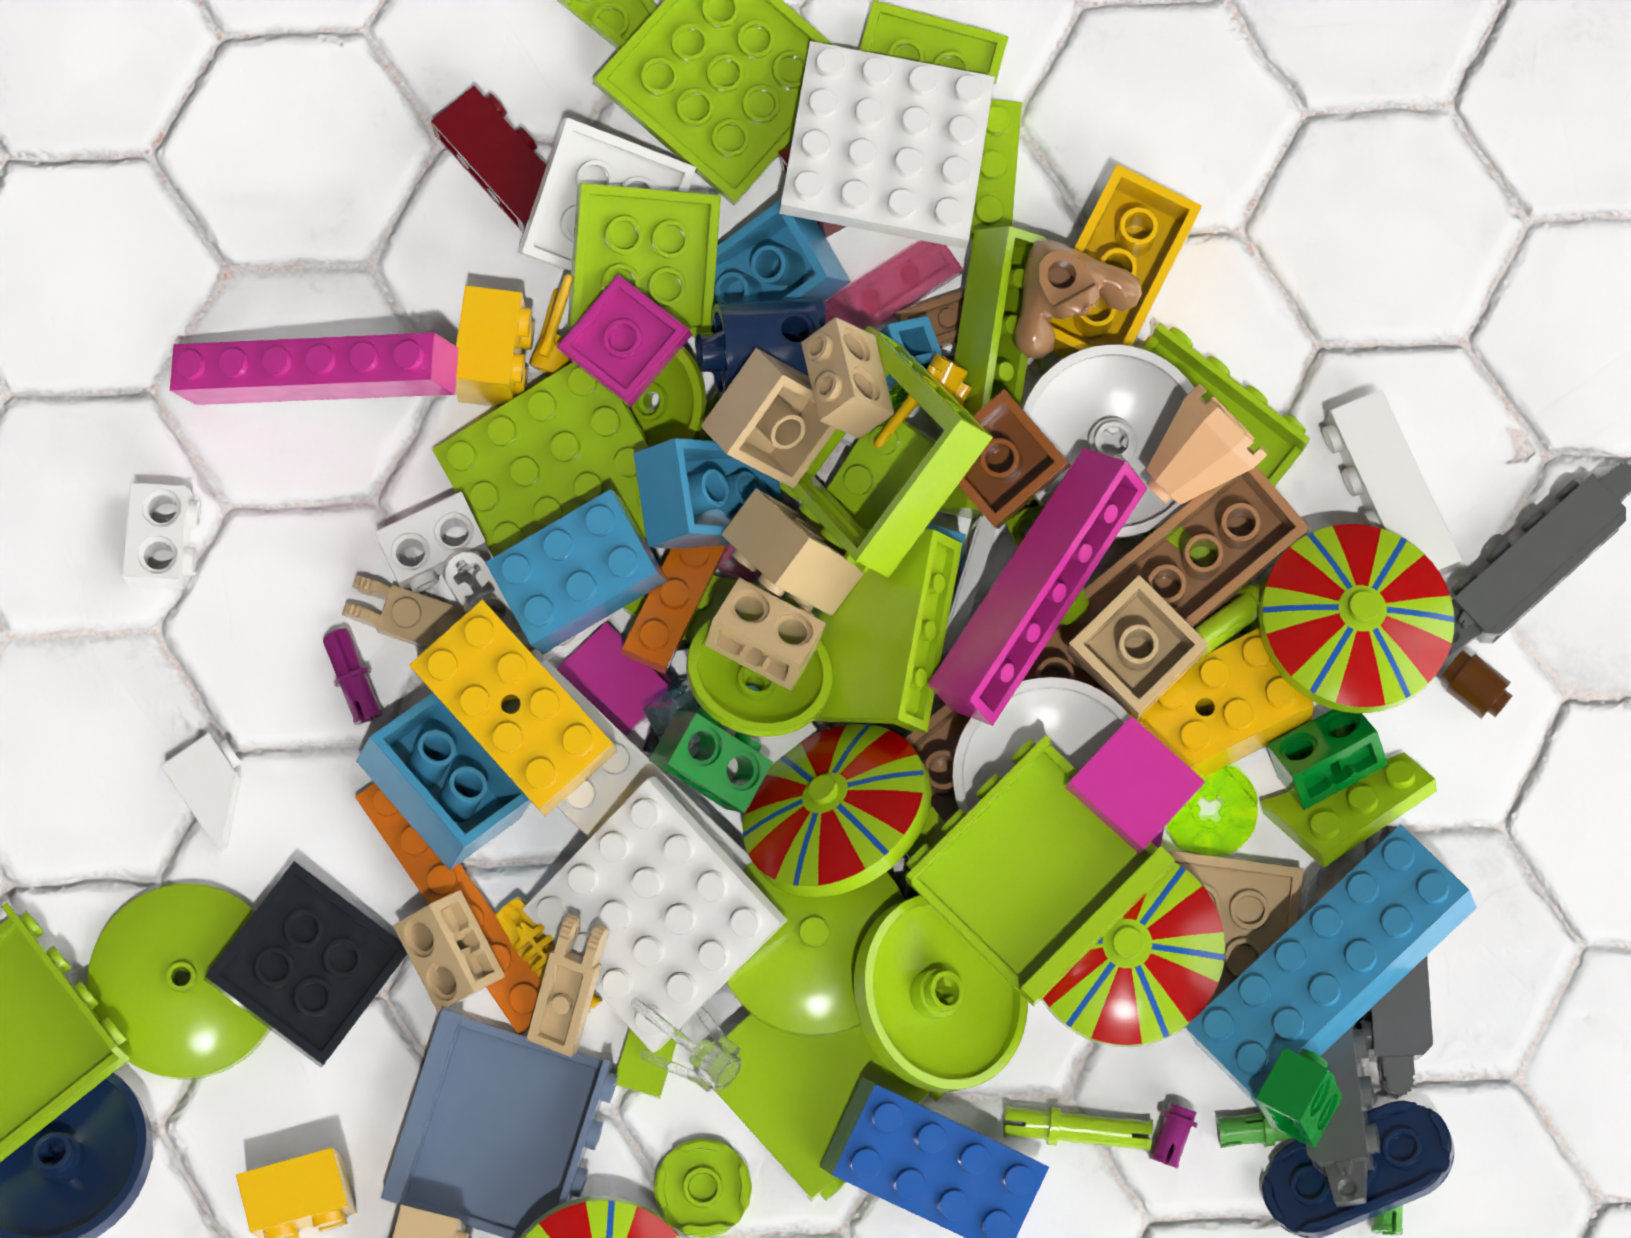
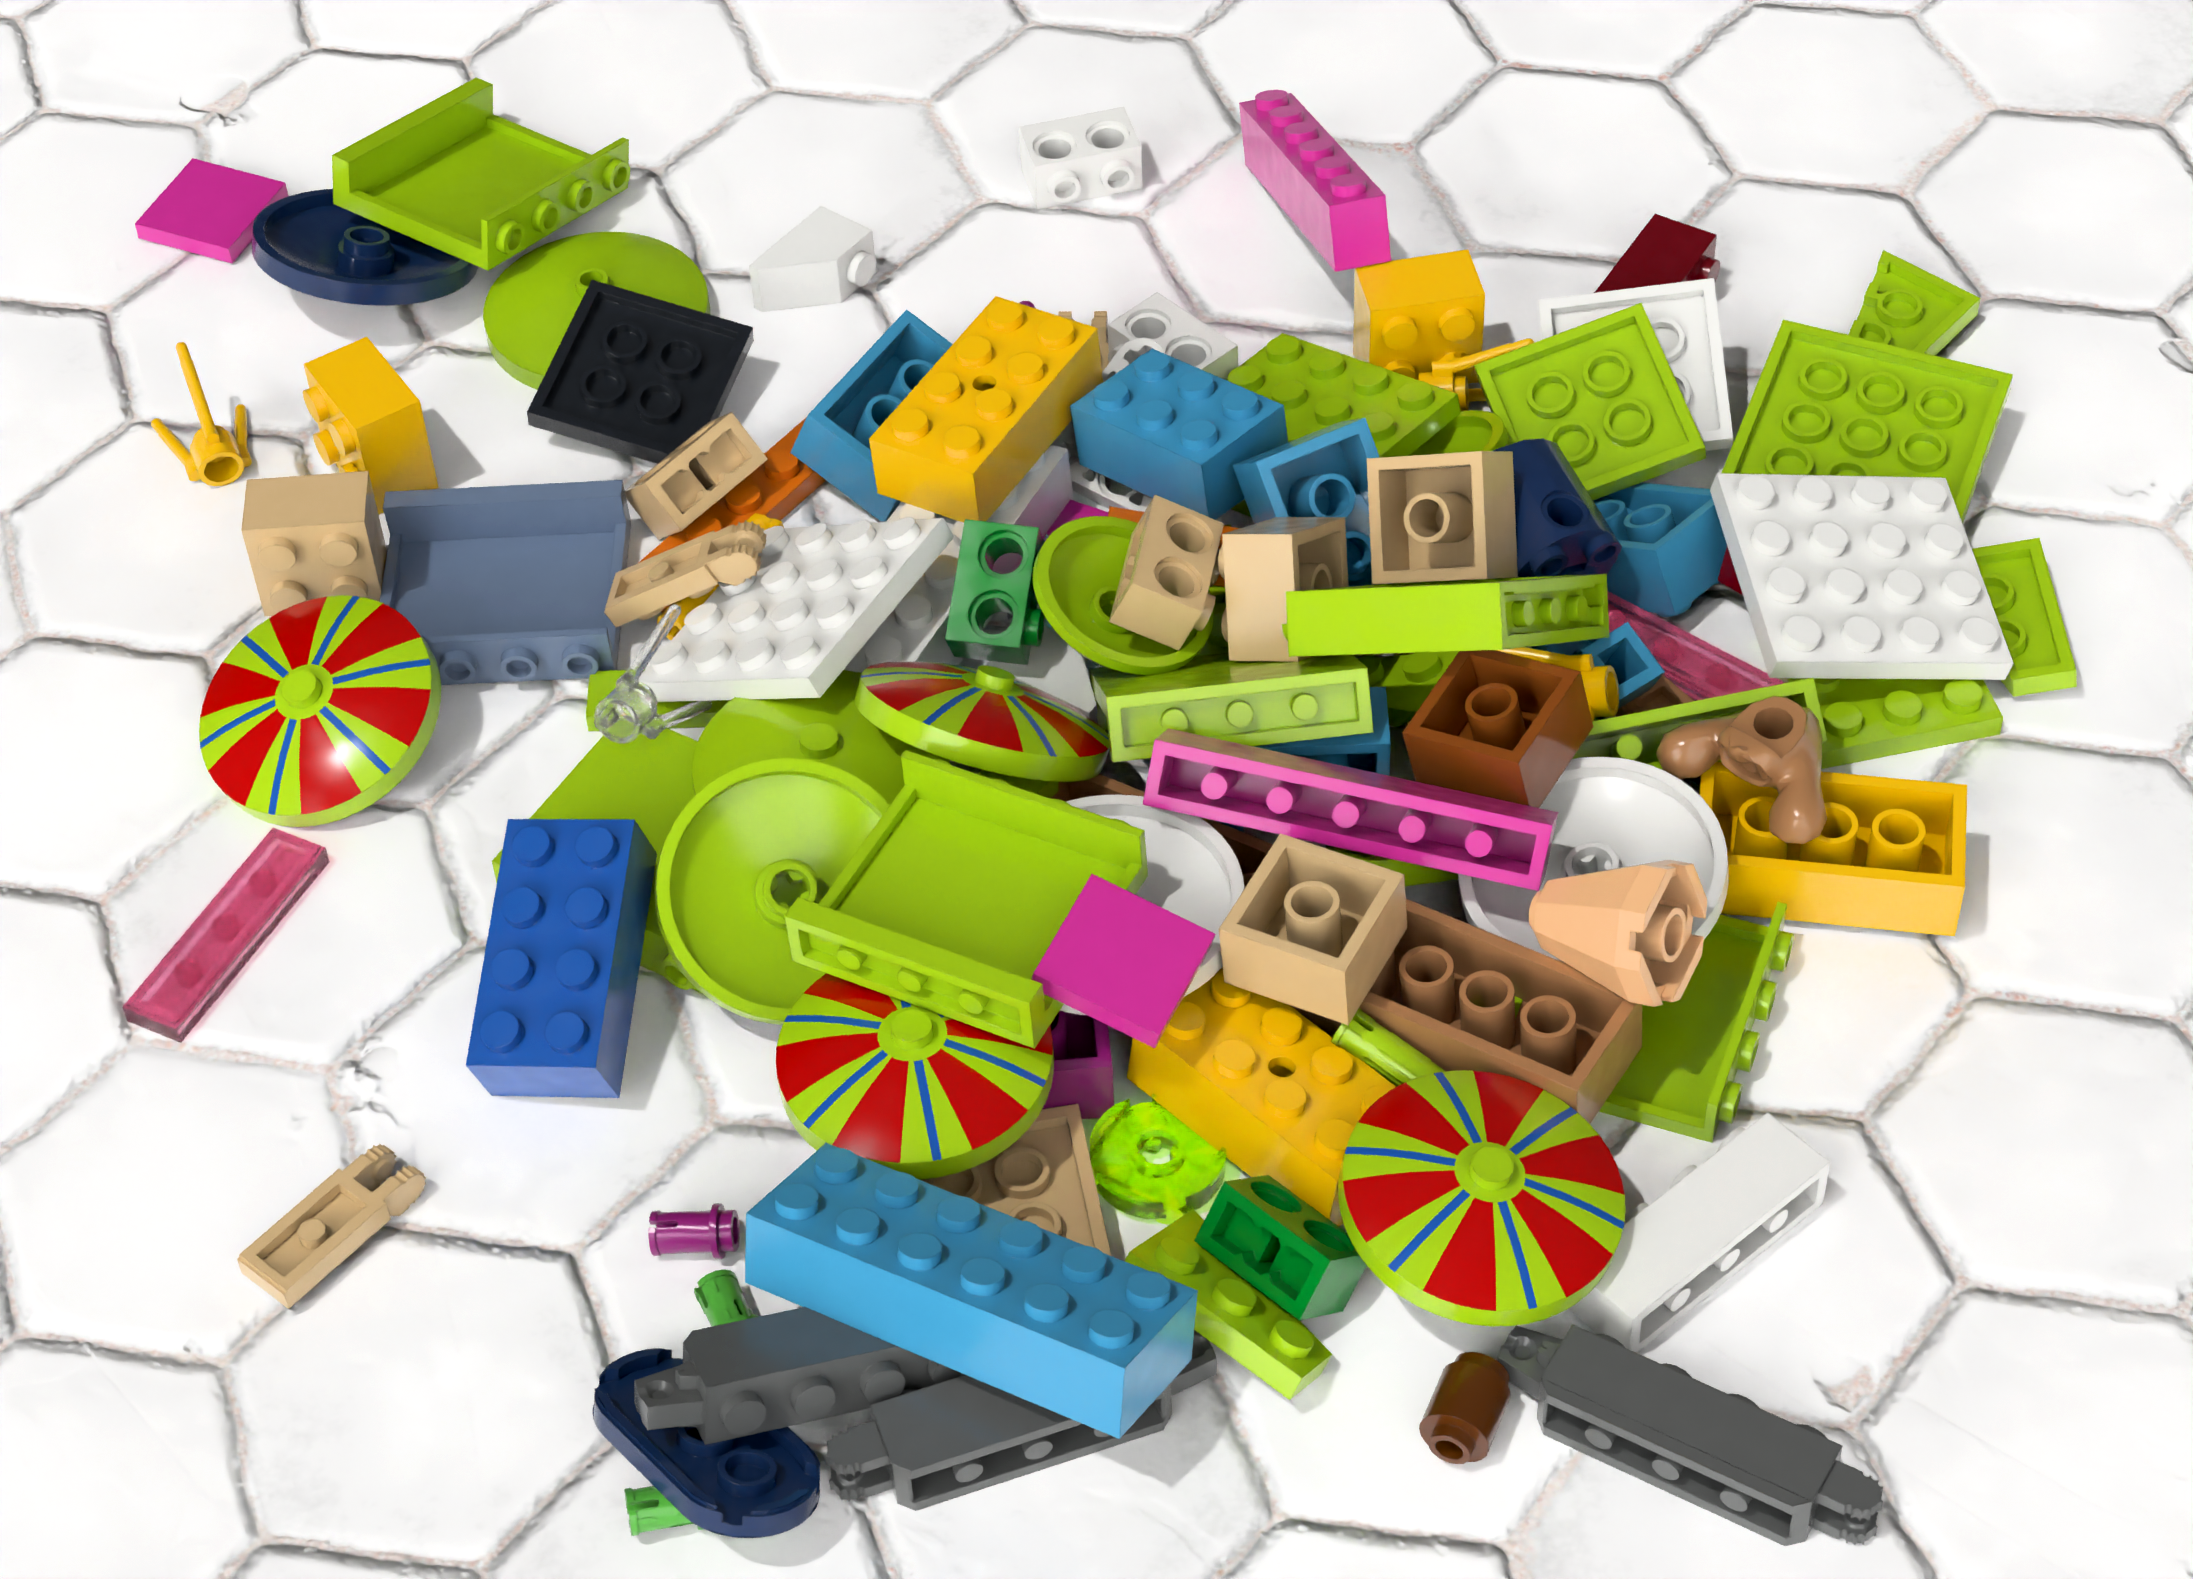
camera: 75 degrees right, 30 degrees down
dark pink tile [556,275,693,407] -> none
lime tile [654,1138,752,1238] -> none
tan brick [801,317,894,439] -> none
lime pin [1003,1105,1153,1152] -> none
green brick [1256,1047,1343,1149] -> none

